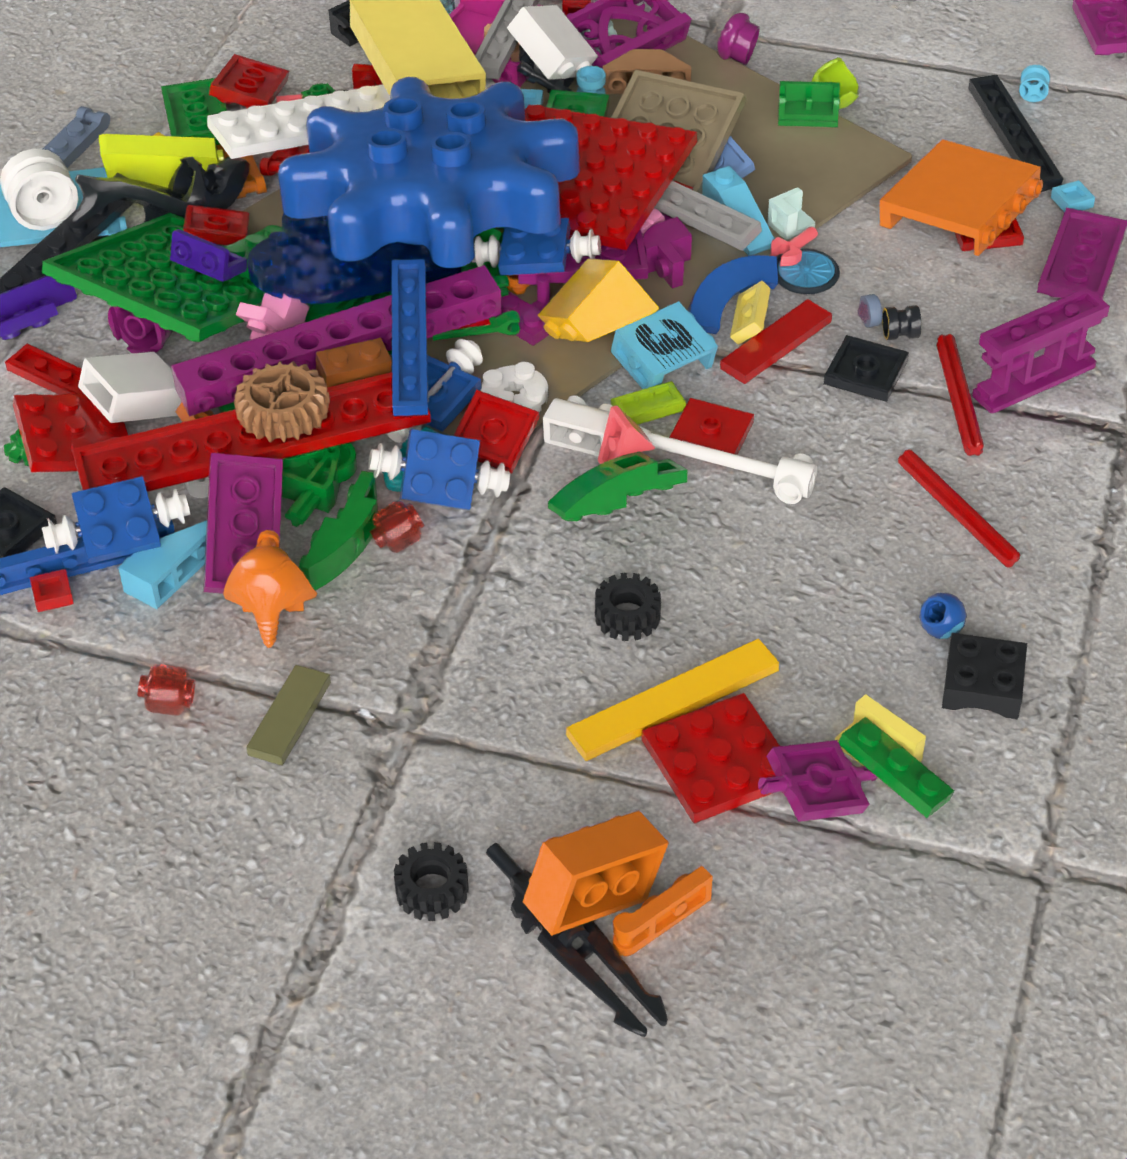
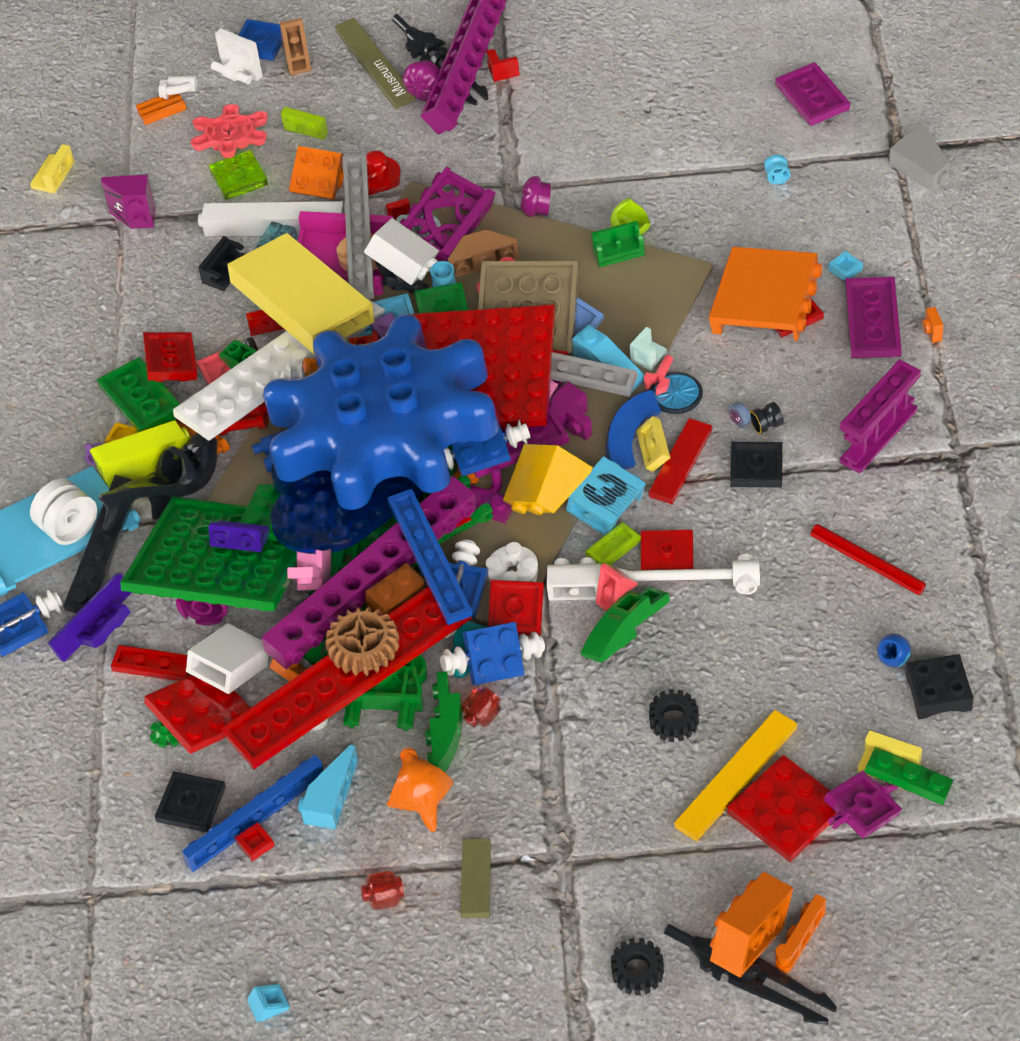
camera: 15 degrees left, 5 degrees up
blue plate [42,476,190,564] -> none
sand blue plate [43,106,110,168] -> none
red tile [183,205,250,245] -> none
magenta plate [203,453,283,594] -> none
red axle [936,334,984,456] -> none
black plate [968,75,1063,192] -> none

